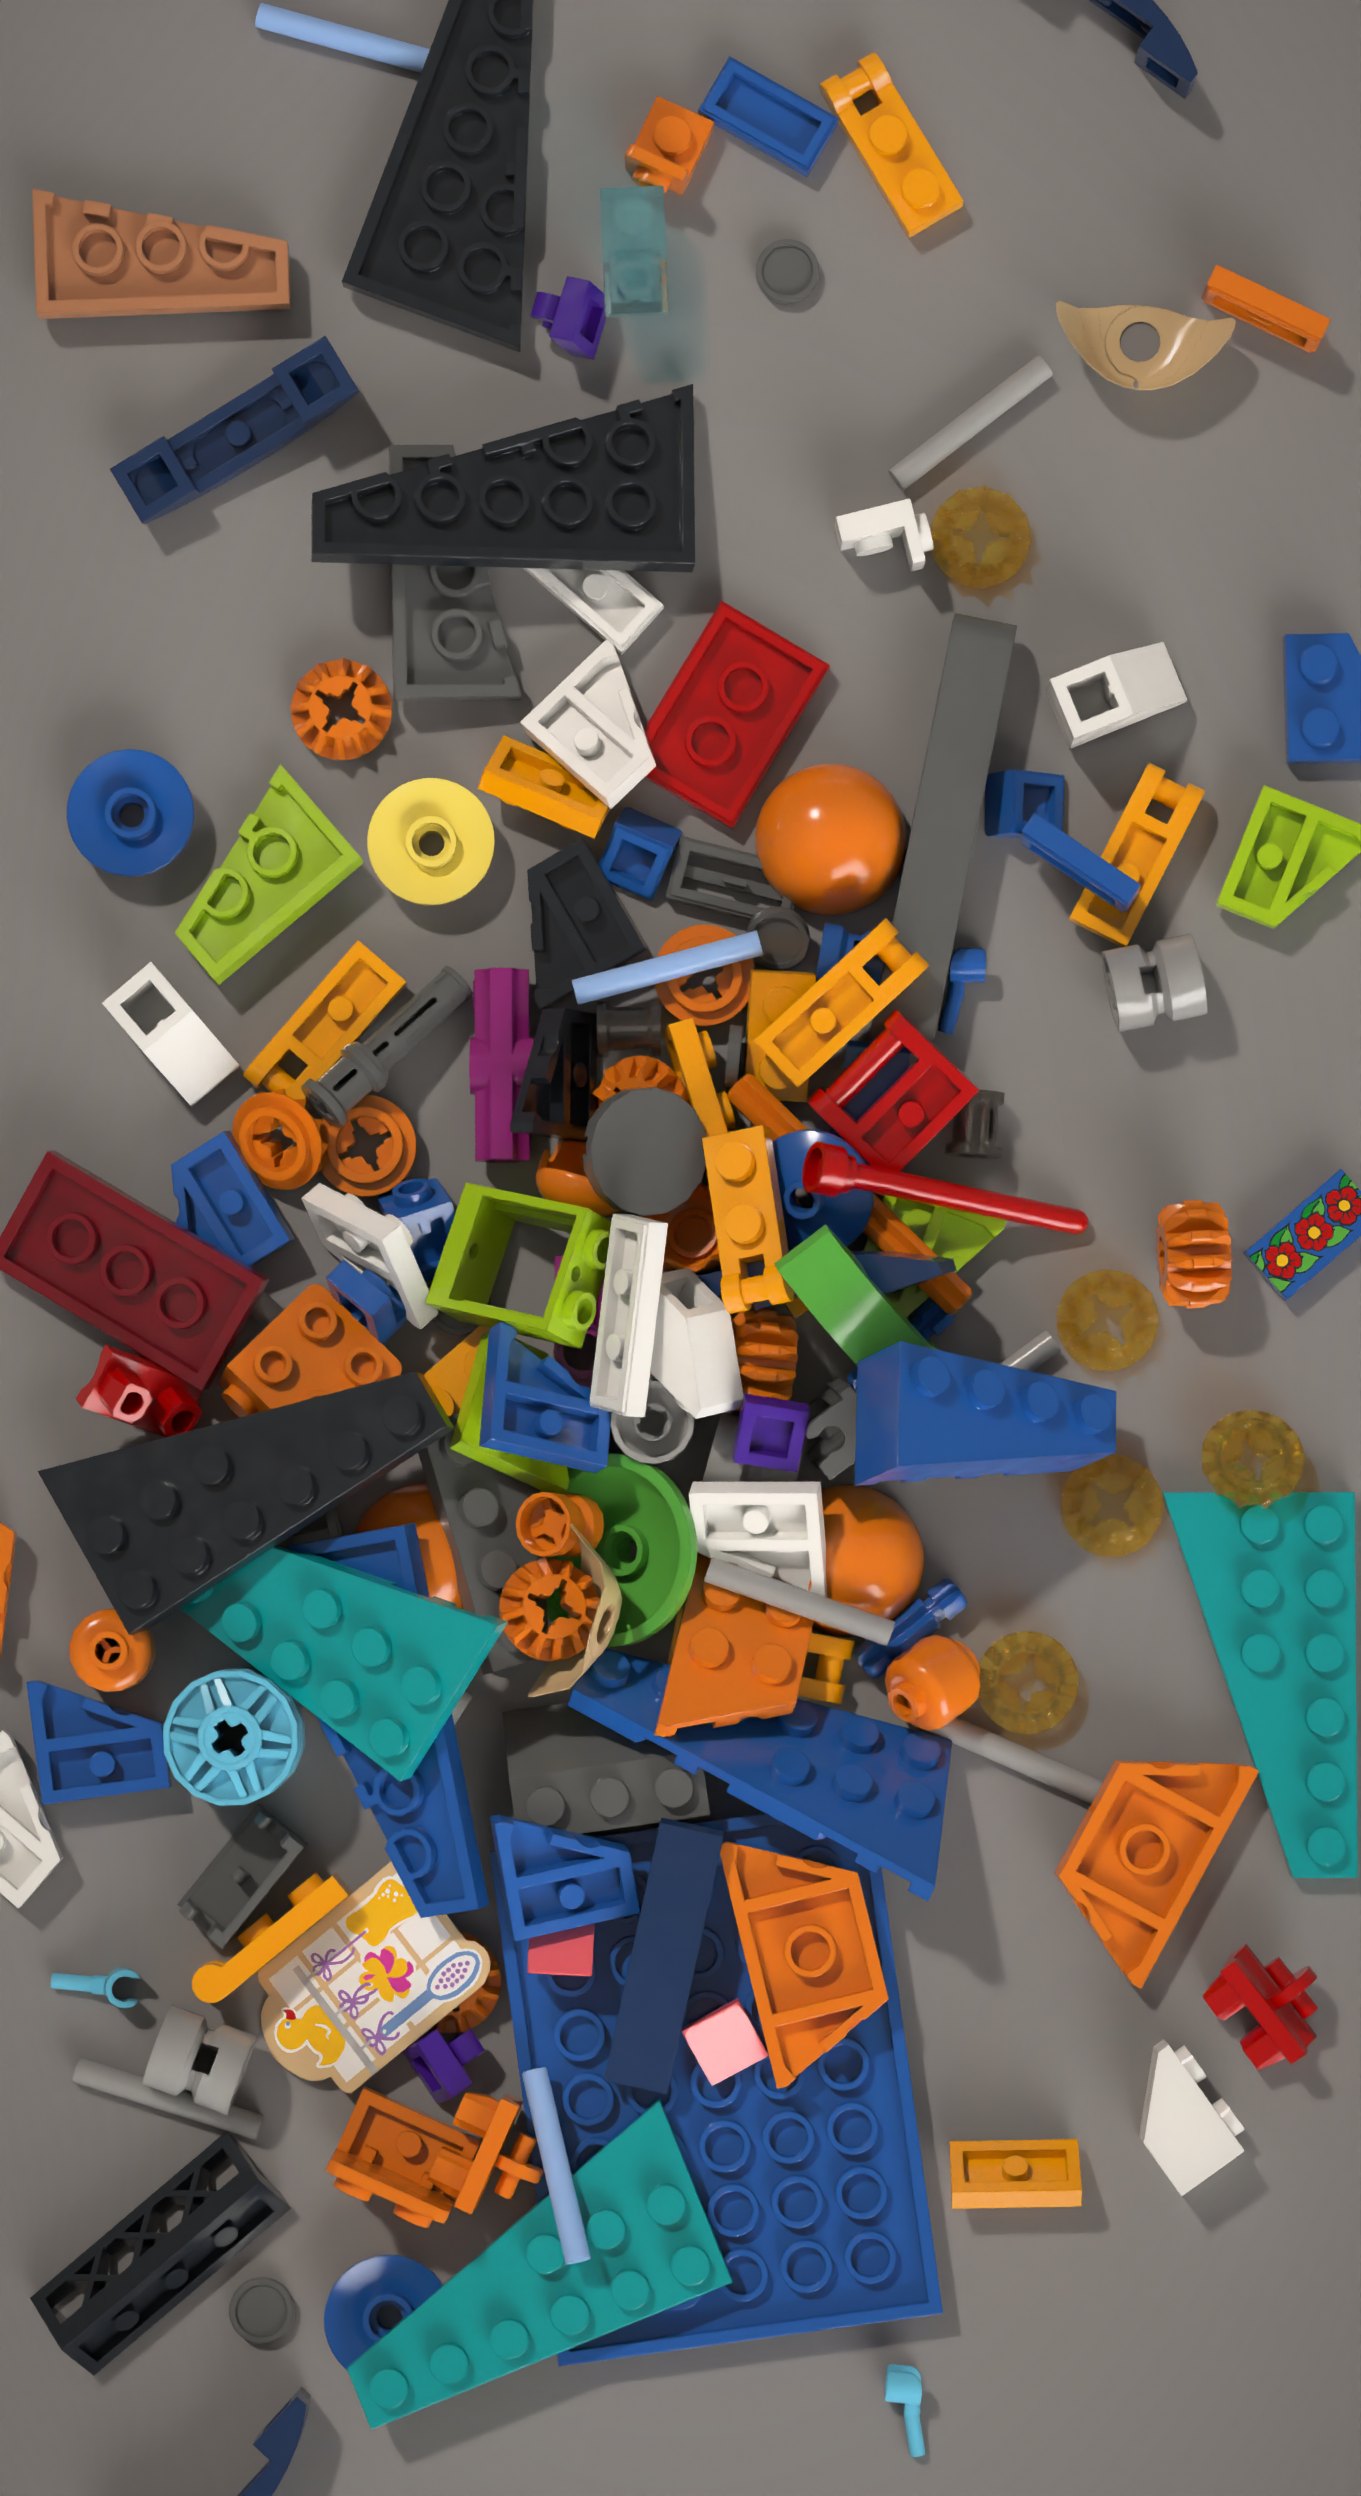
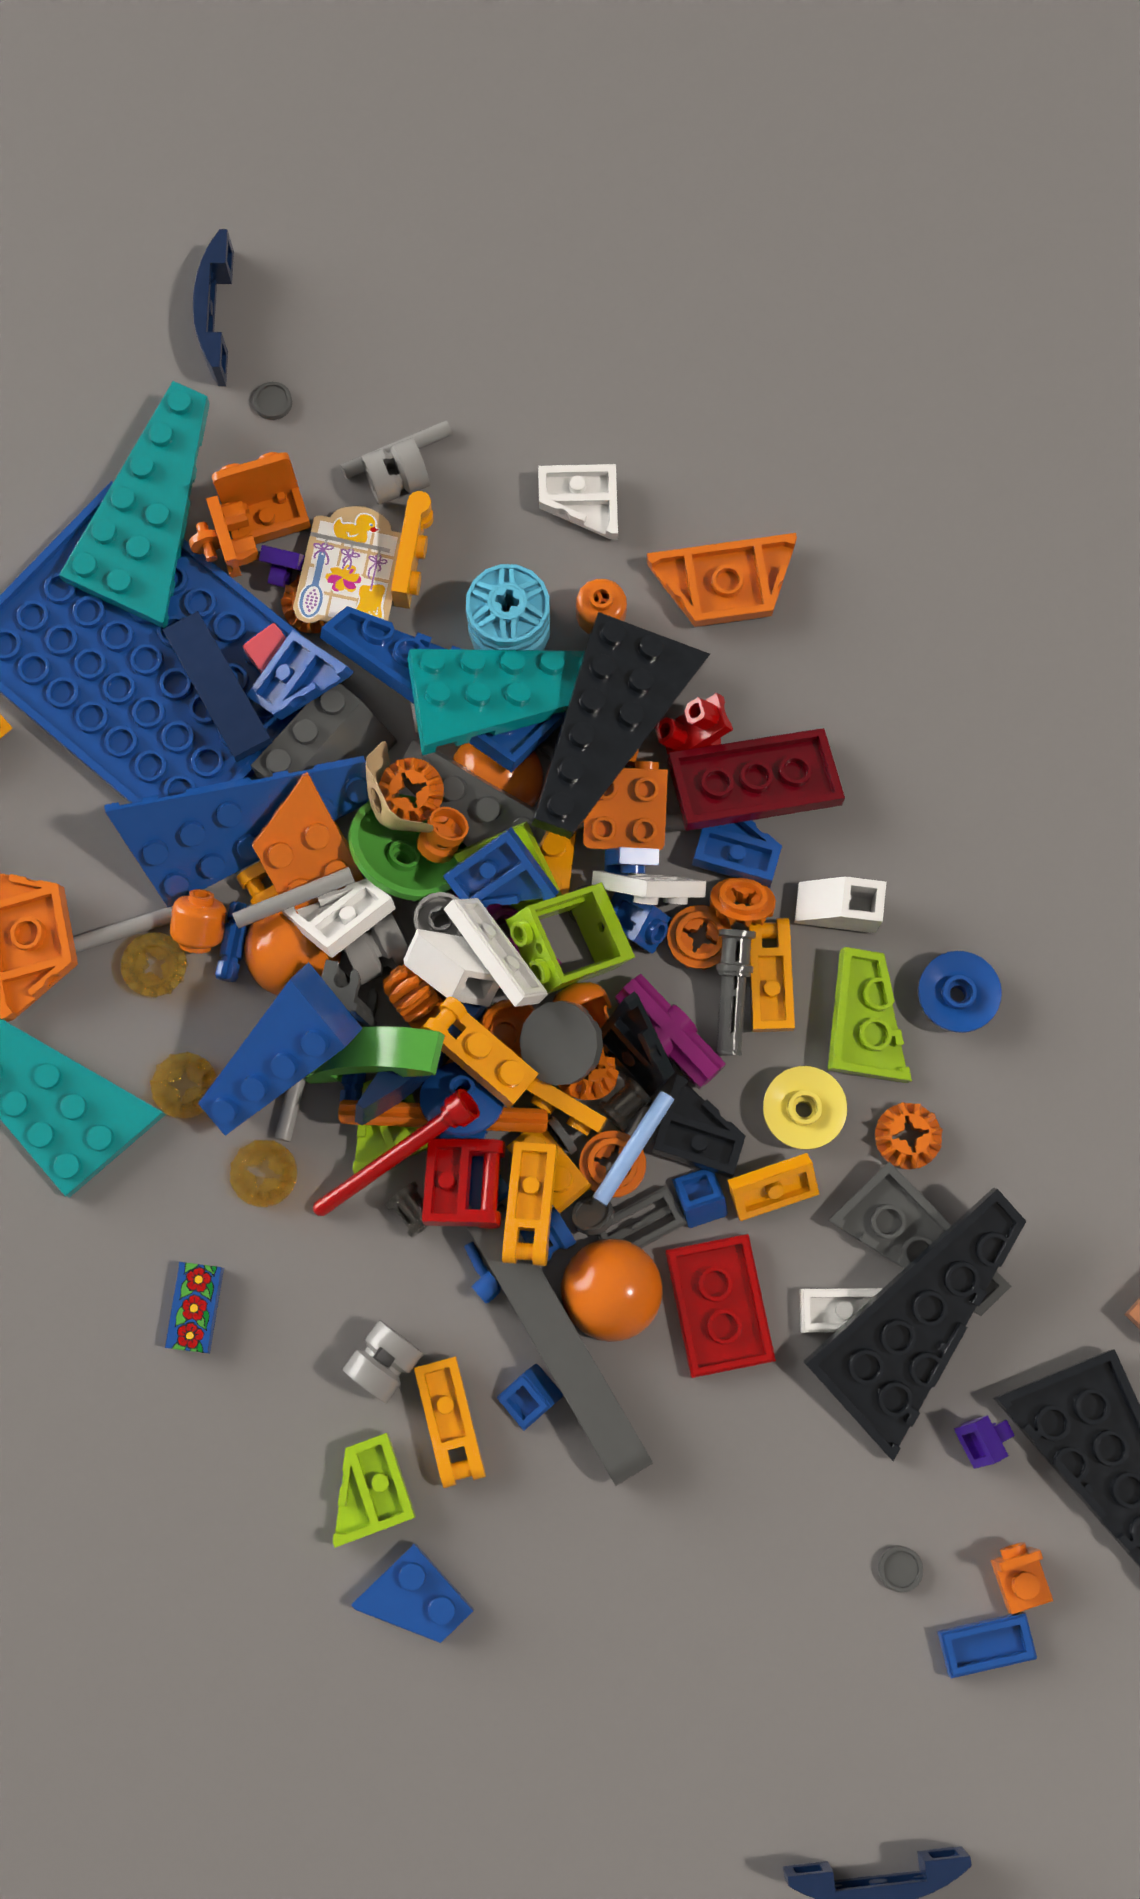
camera: 135 degrees right, 10 degrees down
blue wing [26,1680,172,1805] -> none
black fence [30,2131,291,2376] -> none
medium azure hand [51,1967,141,2008] -> none
dark blue slope [110,336,360,524] -> none
dark grey hinge [177,1804,308,1949] -> none
blue dish [324,2254,443,2370] -> none
white wing [520,639,656,809] -> none
light blue bar [522,2067,591,2265] -> none
clear light blue slope [600,186,669,317] -> none
slope [681,1997,769,2086] -> none
orange wing [720,1841,889,2089] -> none
dark purple tile [732,1393,810,1472] -> none
light orange plate [819,52,964,239] -> none
white bracket [834,498,934,572] -> none
light grey bar [888,355,1053,491] -> none
clear yellow gear [930,485,1031,588] -> none
blue tile [1021,813,1141,912] -> none
white slope [1045,642,1187,749] -> none
tan piece [1056,300,1236,390] -> none
orange gear [1155,1199,1233,1309] -> none
orange tile [1201,264,1331,353] -> none
clear yellow gear [1201,1410,1304,1509] -> none

